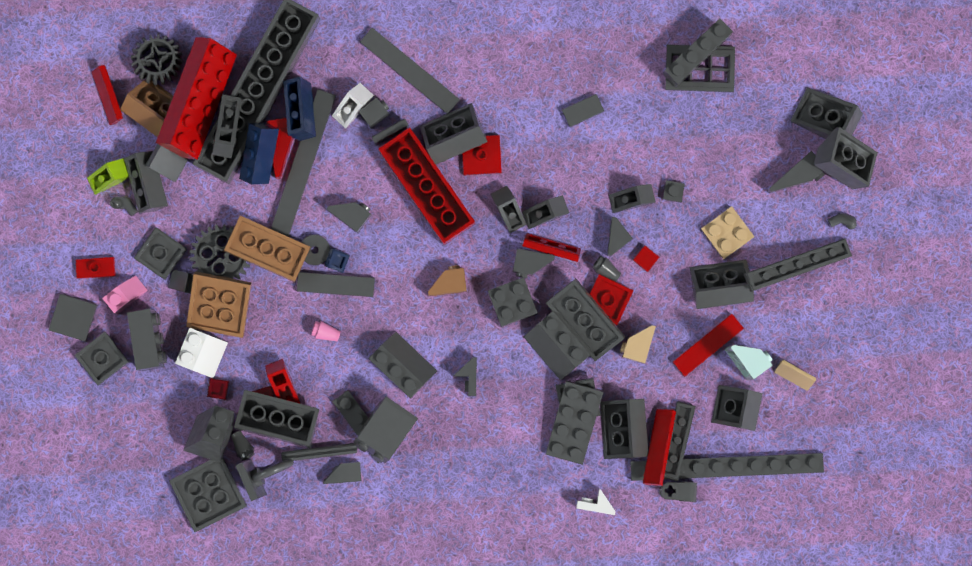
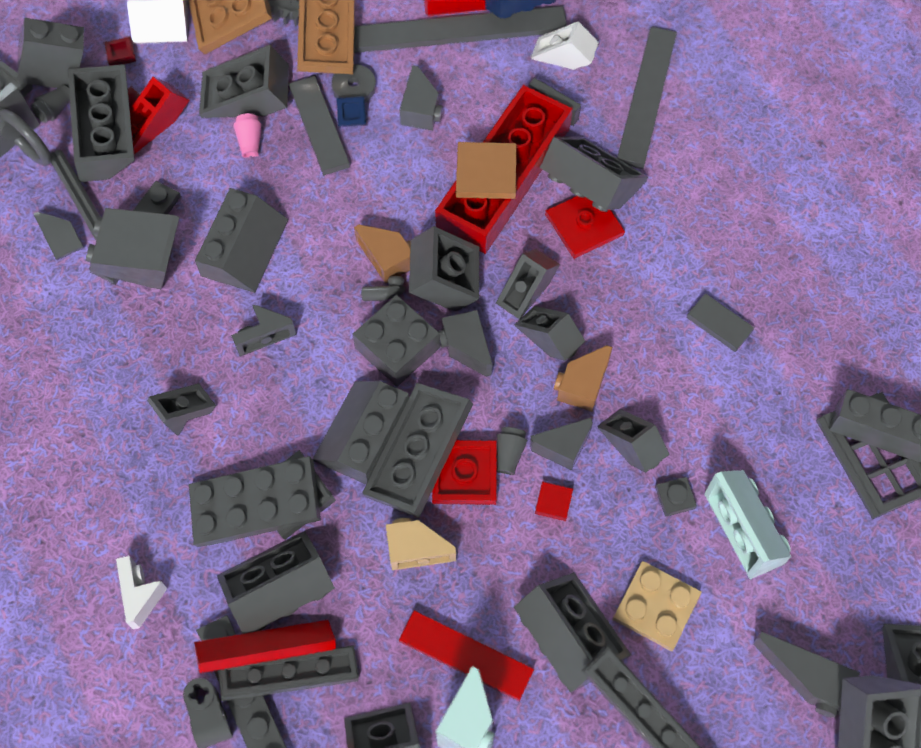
camera: 65 degrees right, 20 degrees down
dark grey brick [358,97,389,129] -> none
red tile [522,233,581,262] -> none
none -> dark grey slope [147,383,216,435]
none -> dark grey slope [199,45,289,118]
none -> dark grey arm [361,276,405,301]
none -> dark grey brick [409,226,479,311]
none -> medium nougat tile [456,142,516,199]
none -> medium nougat slope [554,345,613,412]
none -> light aqua slope [704,470,791,579]

